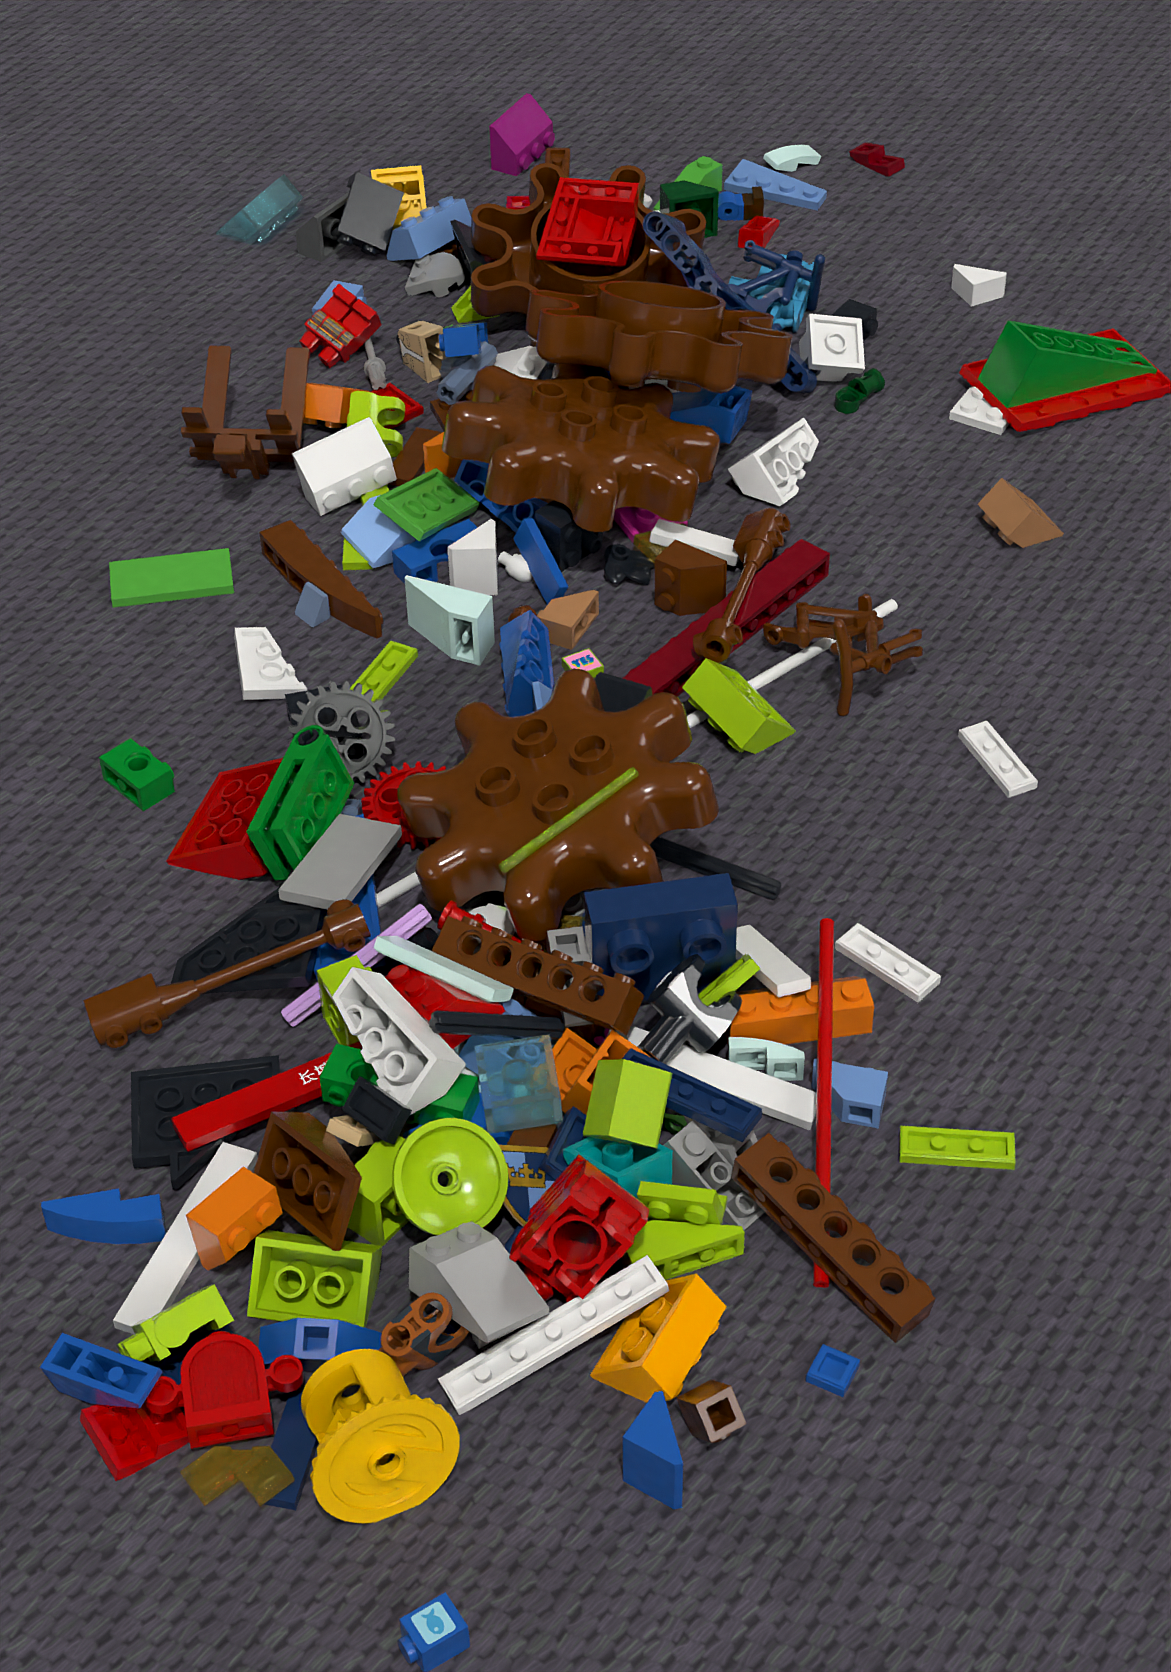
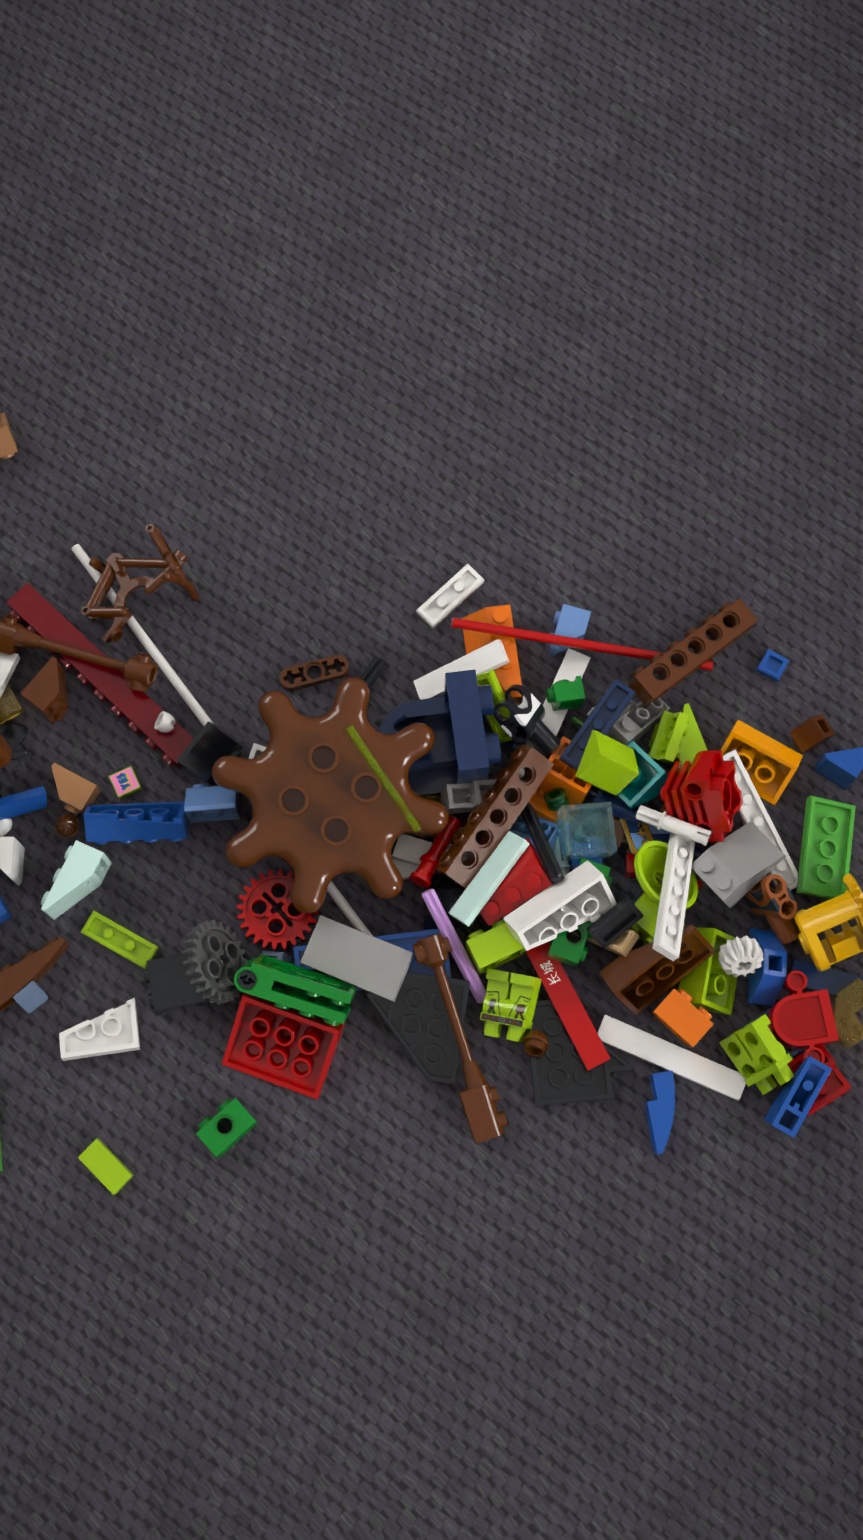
camera: 90 degrees left, 30 degrees up
lime slope [682,658,796,754] -> none
light aqua slope [728,1037,805,1081] -> none
lime tile [899,1126,1015,1170] -> none
white tile [958,721,1038,798] -> none
none -> lime tile [78,1138,134,1195]
none -> white hinge [154,711,176,733]
none -> reddish brown beam [280,655,349,691]
none -> lime hips [480,968,542,1042]
none -> reddish brown plate [523,1030,549,1057]
none -> dark green bush [544,788,569,811]
none -> green brick [546,676,585,711]
none -> white axle [636,806,711,846]
none -> white tile [652,832,695,961]
none -> white gear [718,935,764,977]
none -> bright green tile [796,796,856,900]

